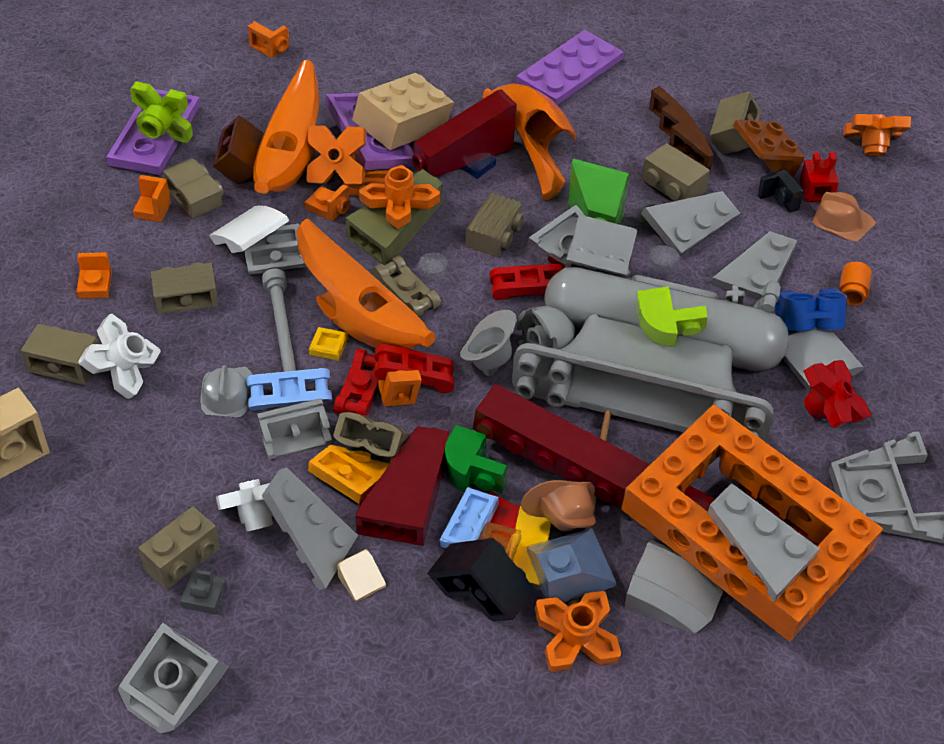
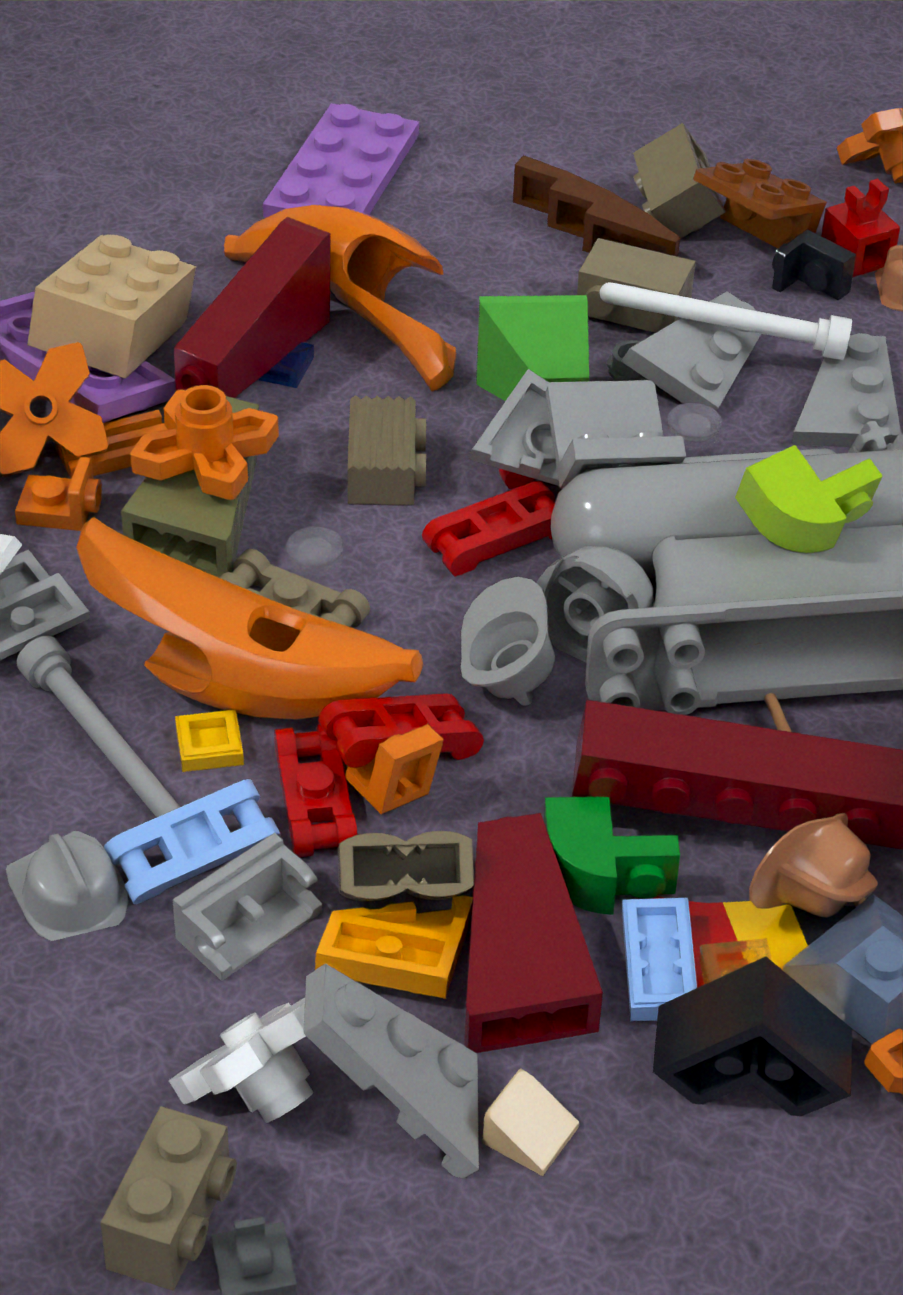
camera: 25 degrees left, 5 degrees down
none -> white piece [599,282,852,360]

